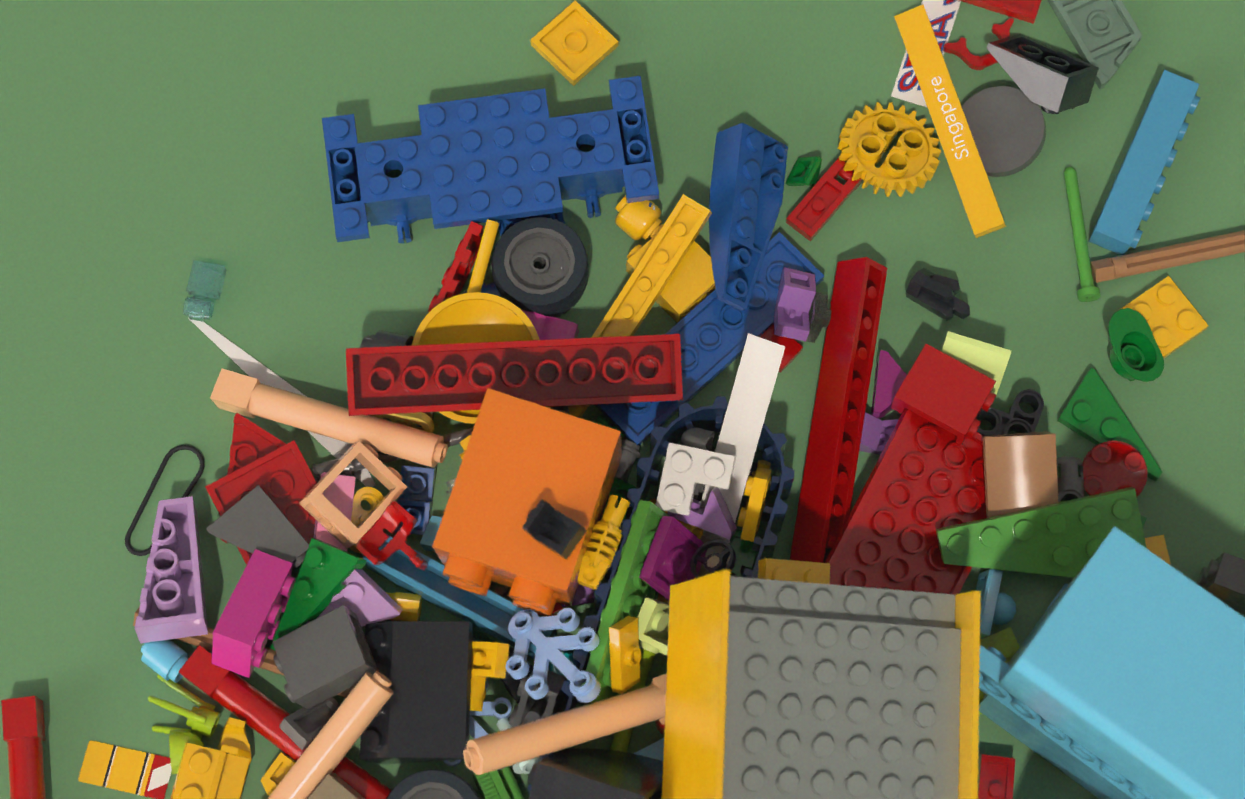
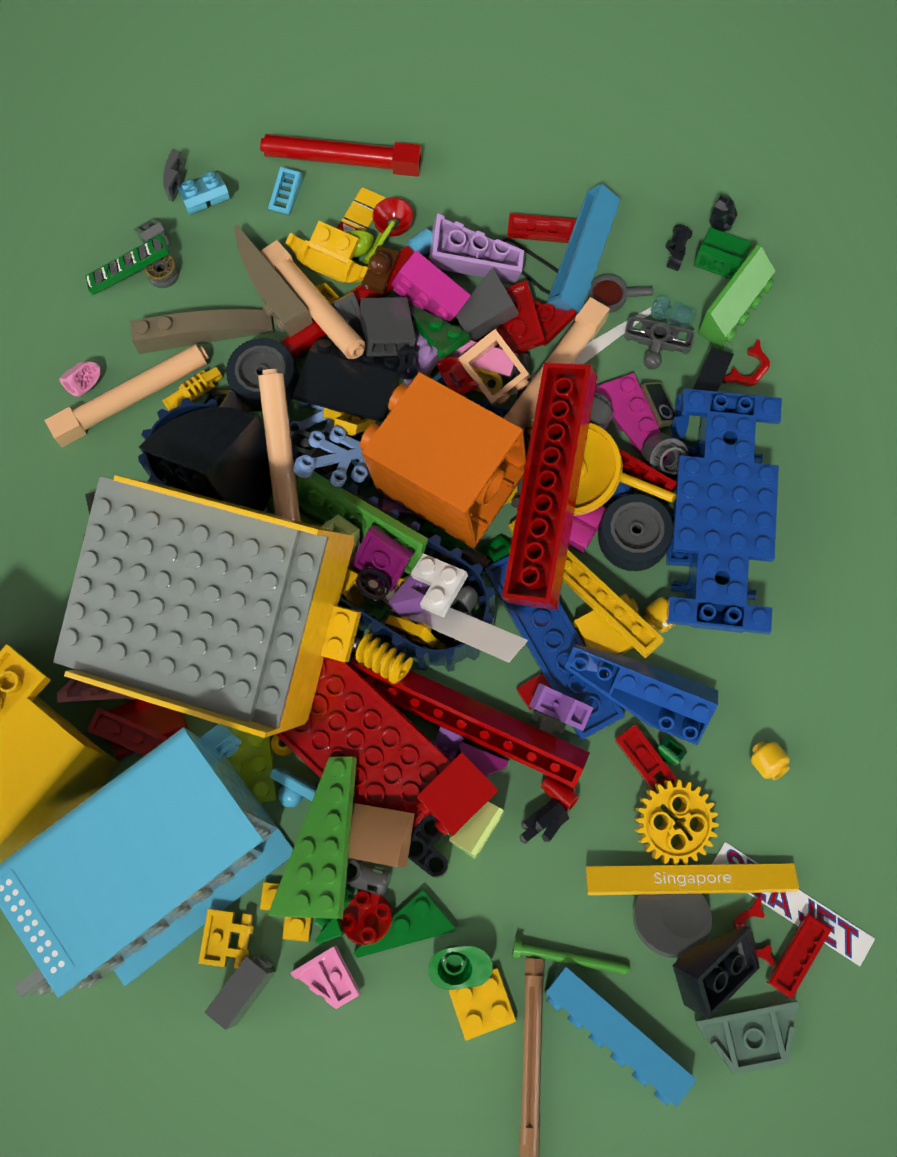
camera: 110 degrees right, 0 degrees up
black bracket [522,499,587,560] -> none
yellow plate [530,1,618,86] -> none
yellow hinge [577,495,630,590] -> none
yellow plate [609,616,641,694] -> none
none -> bright pink wing [290,946,361,1009]
none -> green slope [315,919,344,944]
none -> yellow piece [355,632,413,684]
none -> reddish brown tile [361,246,399,294]
none -> red piece [372,198,413,237]
none -> black bush [397,347,418,380]
none -> red plate [507,213,576,243]
none -> red cone [540,776,580,812]
none -> dark azure brick [547,184,620,314]
none -> piece [588,275,653,313]
none -> dark pink wing [595,373,668,459]
none -> dark grey piece [624,316,695,370]
none -> slope [640,382,677,430]
none -> dark grey piece [641,433,689,479]
none -> black connector [666,224,693,271]
none -> blue slope [670,394,689,441]
none -> black beam [693,345,734,392]
none -> green bracket [694,228,752,279]
none -> bright green slope [698,244,776,348]
none -> black rock [709,194,738,232]
none -> red helmet [723,340,770,386]
none -> yellow head [750,741,790,780]

